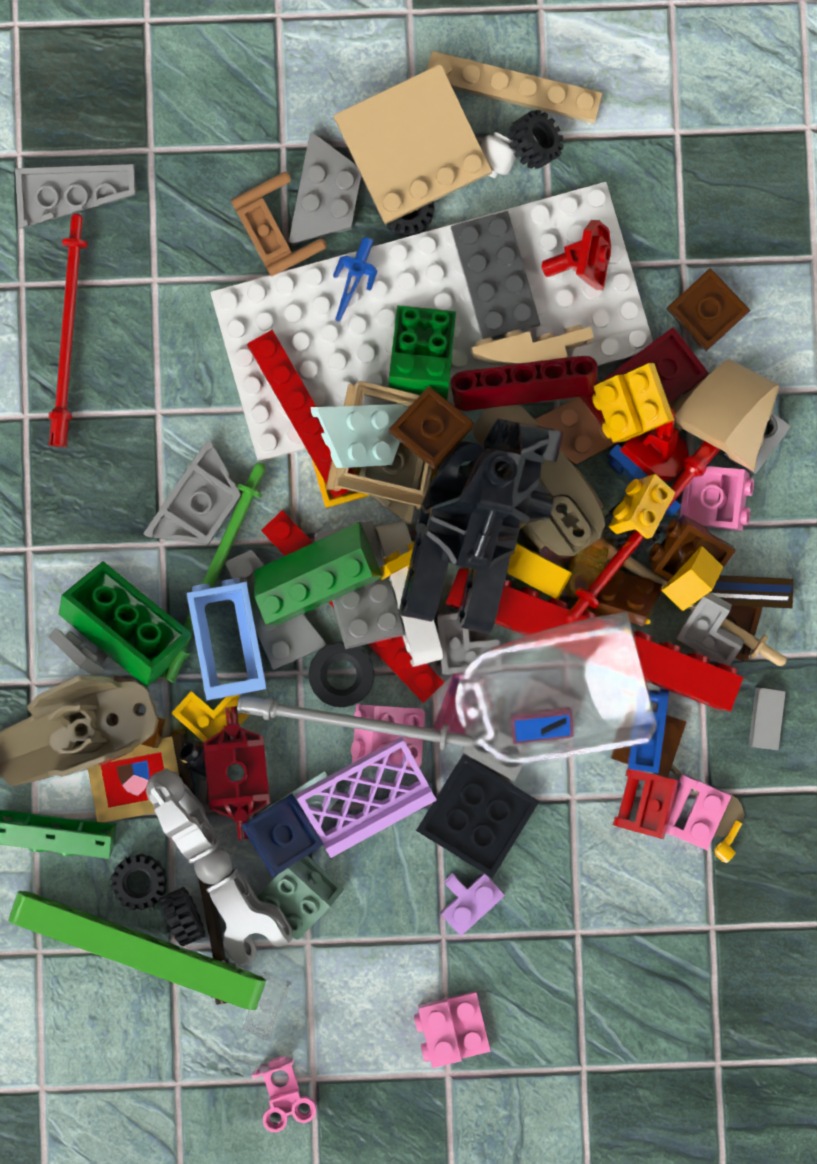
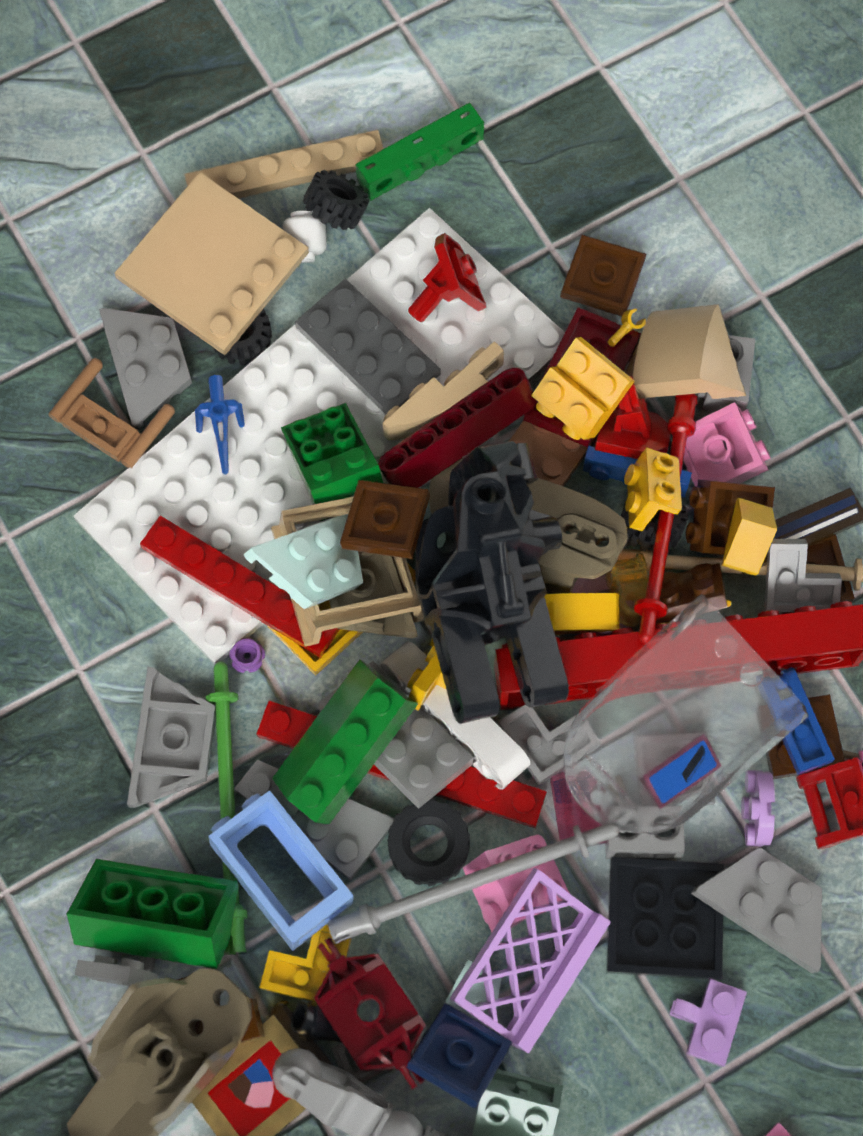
camera: 20 degrees left, 15 degrees down
none -> medium lavender plate [229,638,265,673]
none -> green piece [355,102,484,201]
none -> yellow hand [608,308,646,347]
none -> light grey wing [691,847,822,973]
none -> lavender plate [741,770,775,846]

